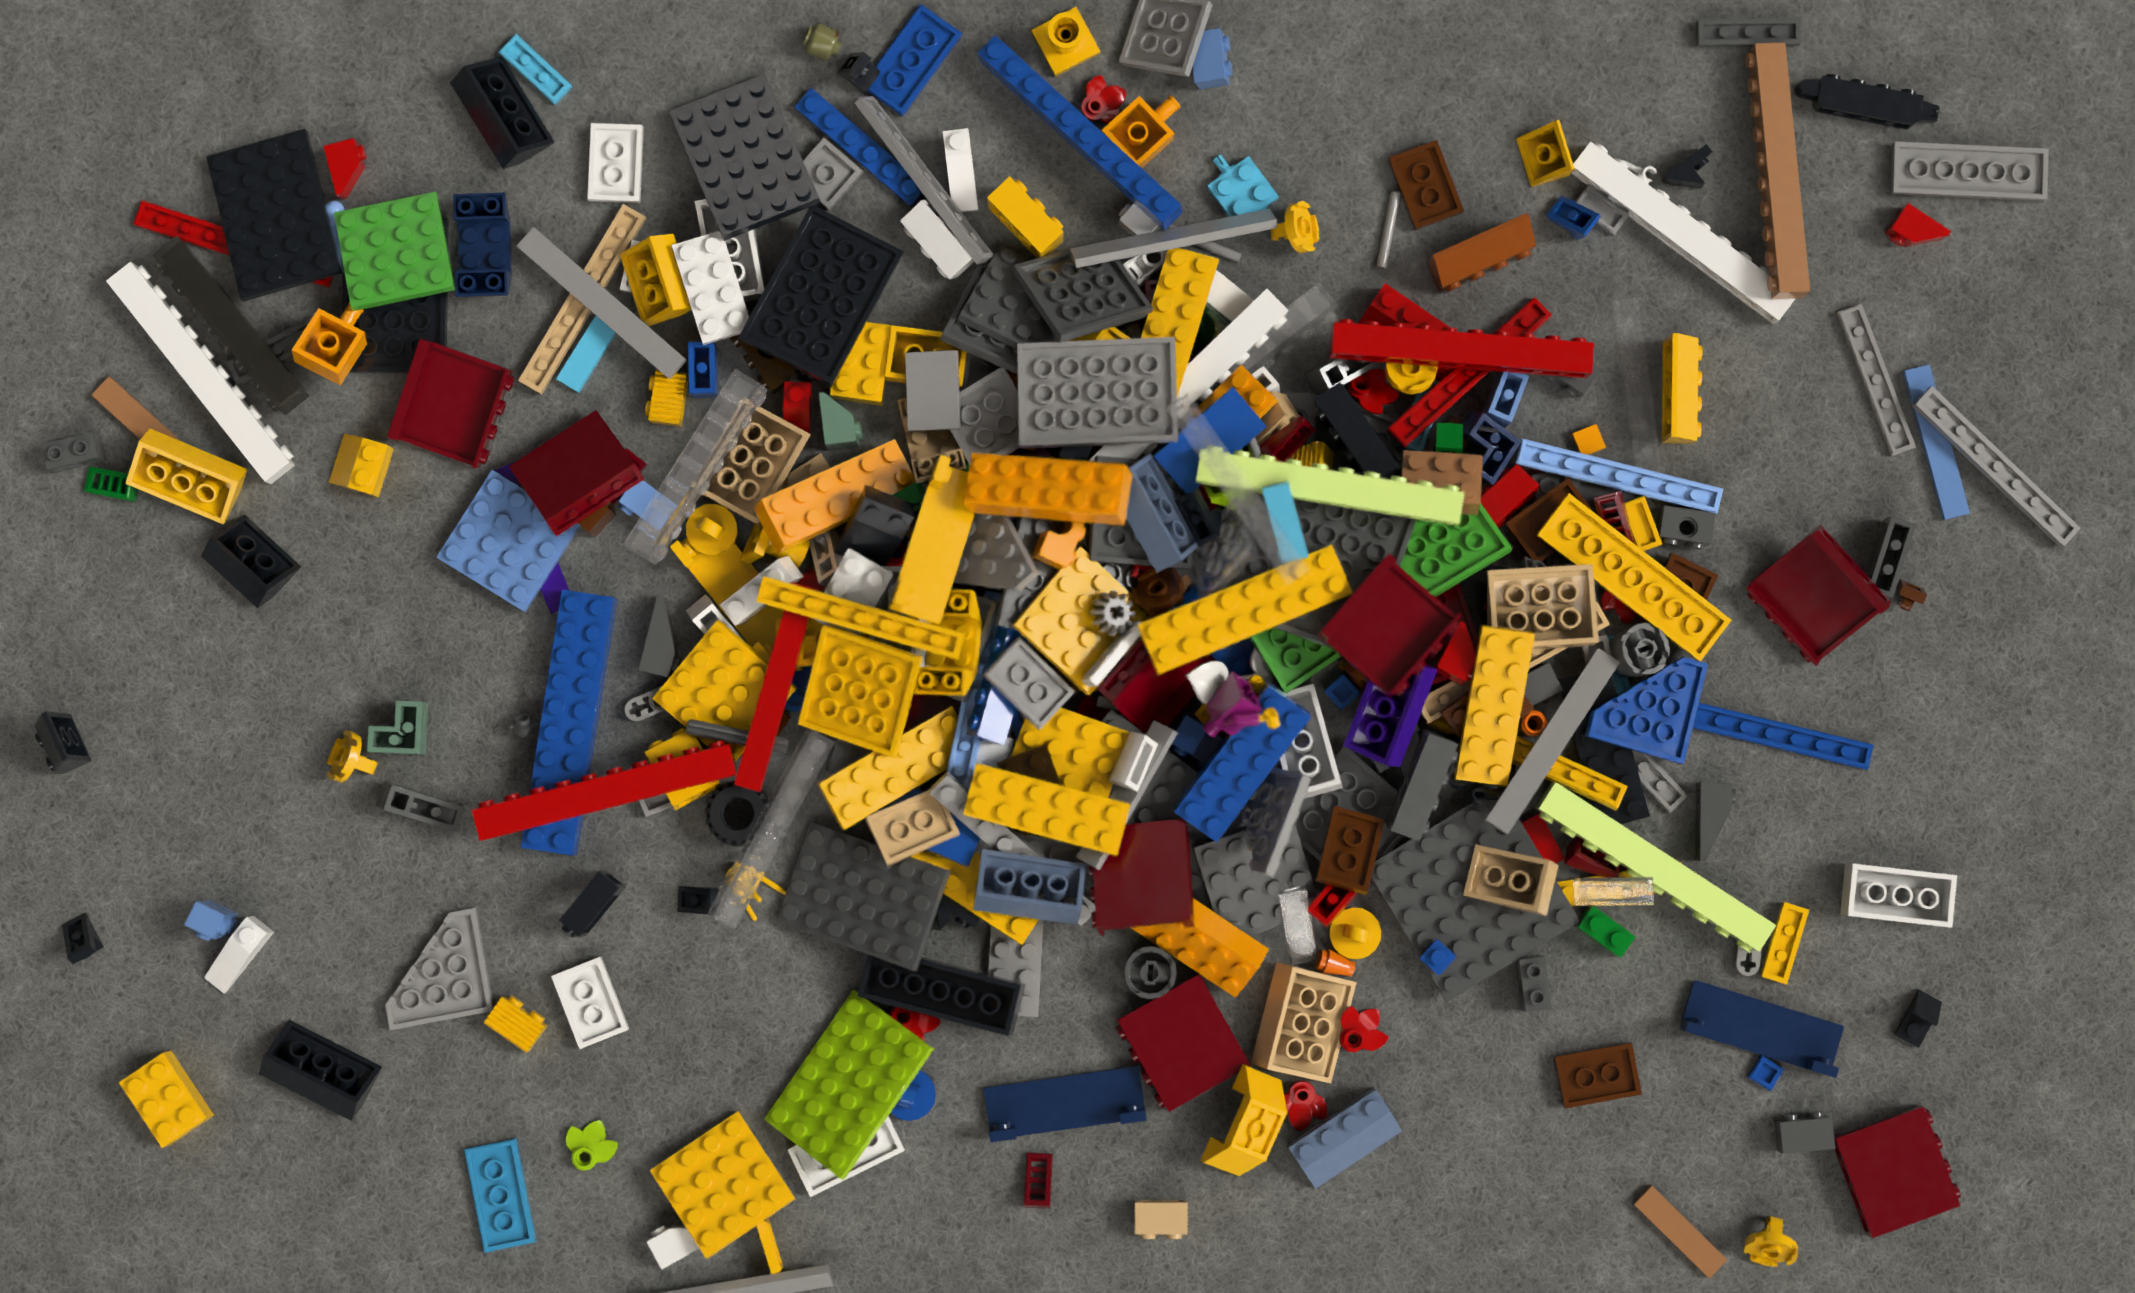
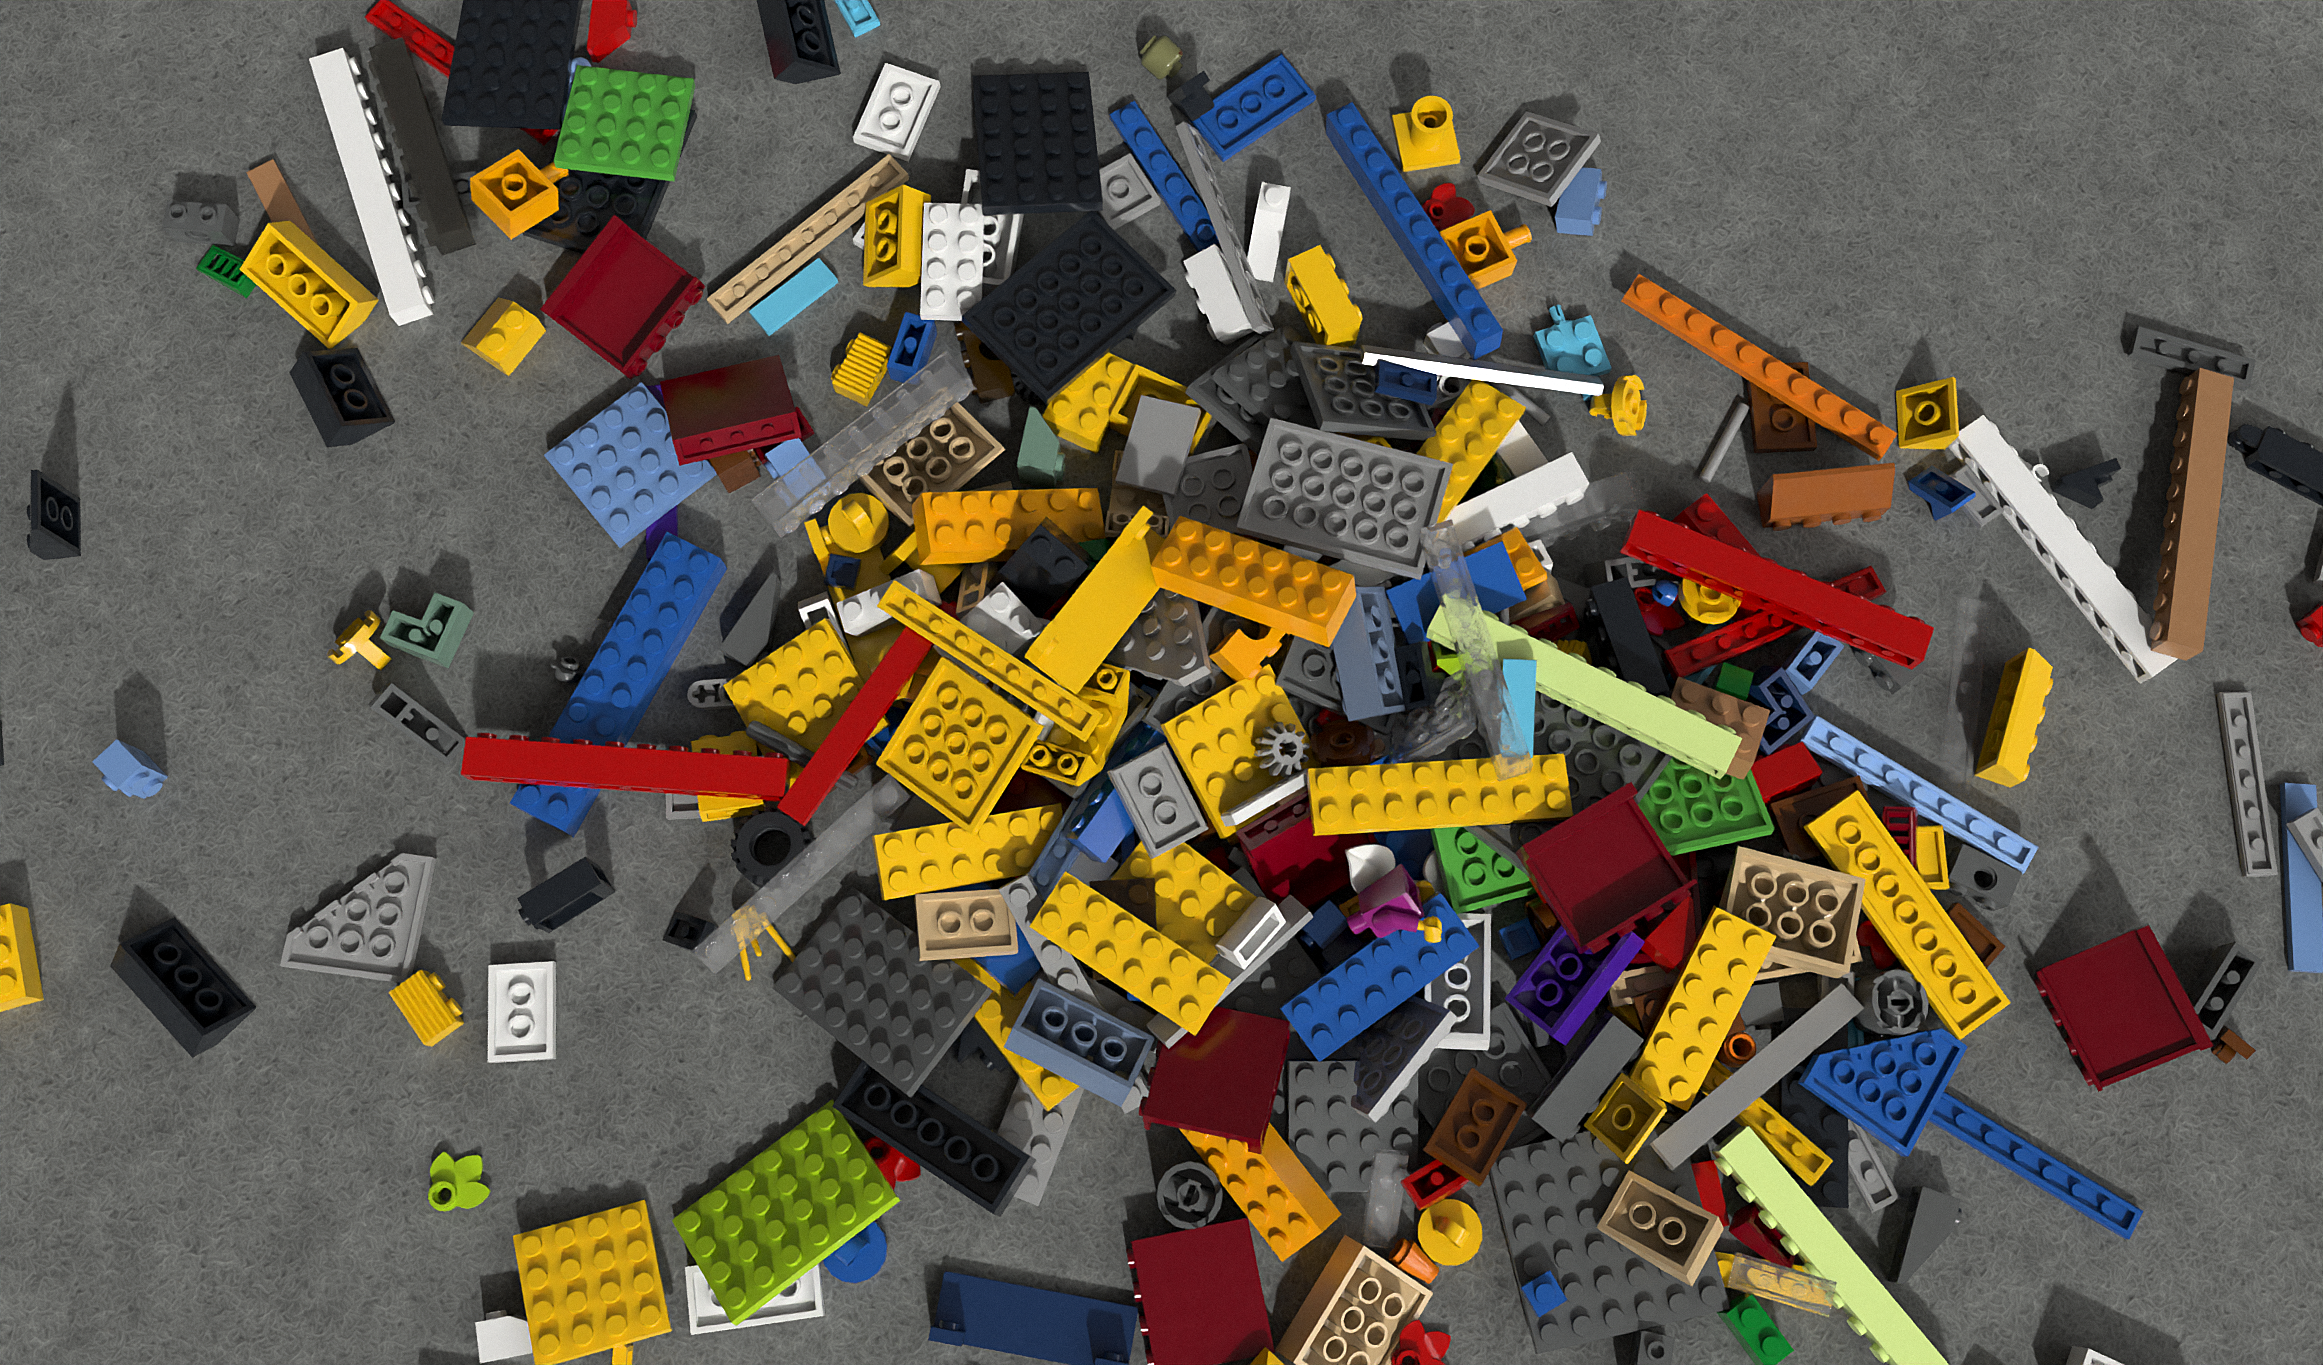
camera: 20 degrees right, 10 degrees down
white slope [204,916,274,994] -> none
dark blue slope [453,192,512,298] -> none
dark azure tile [464,1138,537,1253] -> none
light grey tile [517,227,687,379] -> none
red slope [783,381,813,438] -> none
light orange tile [1571,424,1606,455] -> none
none -> dark blue tile [824,553,862,591]
none -> dark blue plate [1375,361,1437,405]
none -> yellow slope [1584,1073,1667,1164]
none -> orange plate [1621,274,1898,461]
none -> blue hinge [1651,580,1678,607]

